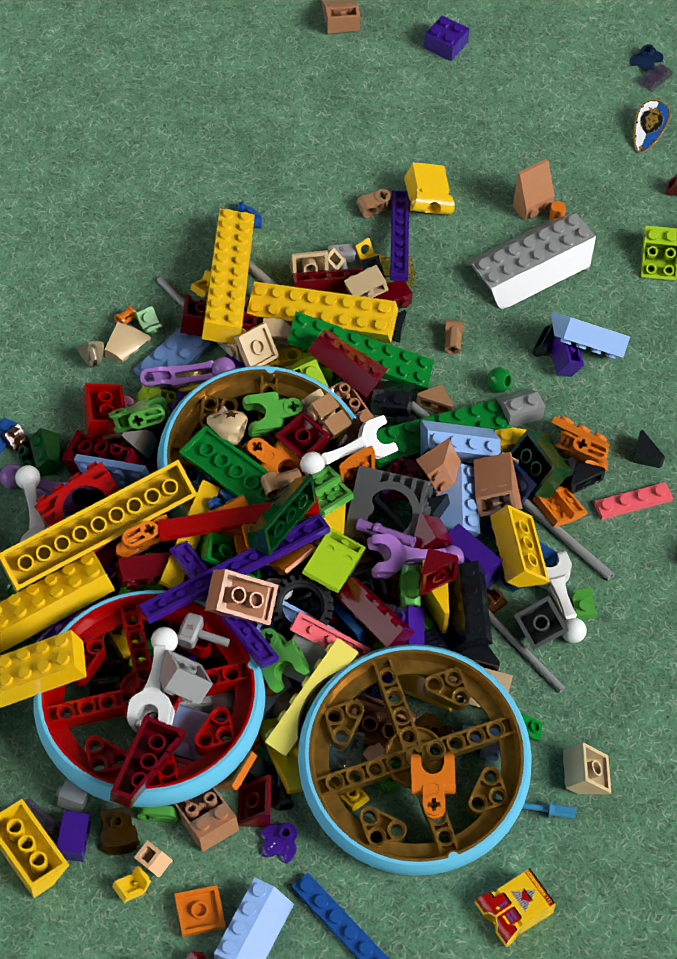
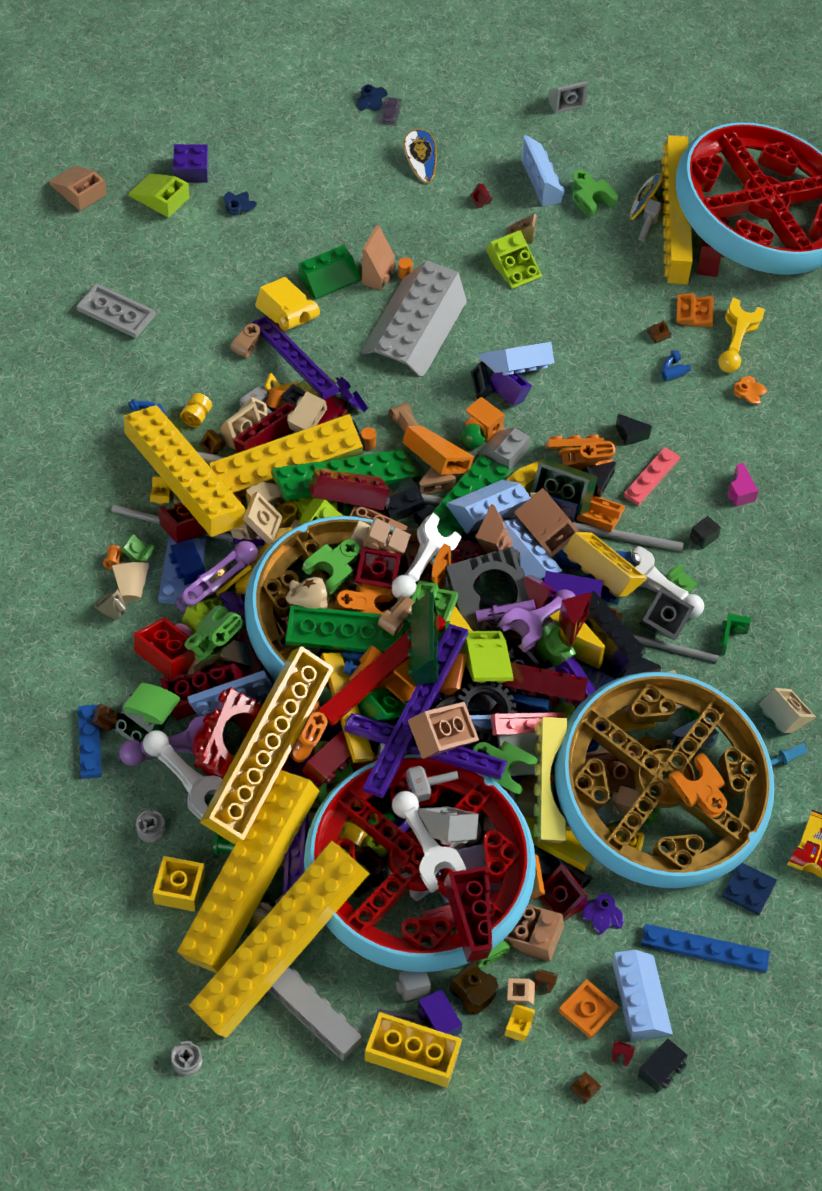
camera: 35 degrees left, 0 degrees up
none -> light grey plate [77,283,156,338]
none -> bright green slope [123,683,180,724]
none -> lime slope [128,174,190,218]
none -> clear blue brick [168,539,206,586]
none -> yellow wheel [180,393,212,428]
none -> reddish brown tile [200,429,226,455]
none -> dark blue plate [224,191,257,215]
none -> orange piece [266,387,284,409]
none -> green slope [298,244,361,300]
none -> dark purple piece [336,377,368,412]
none -> orange piece [361,427,376,451]
none -> orange slope [402,426,474,475]
none -> orange piece [465,397,505,441]
none -> reddish brown tile [535,968,558,993]
none -> pearl dark grey brick [690,516,721,549]
none -> green bracket [718,613,751,655]
none -> dark blue plate [722,863,777,916]

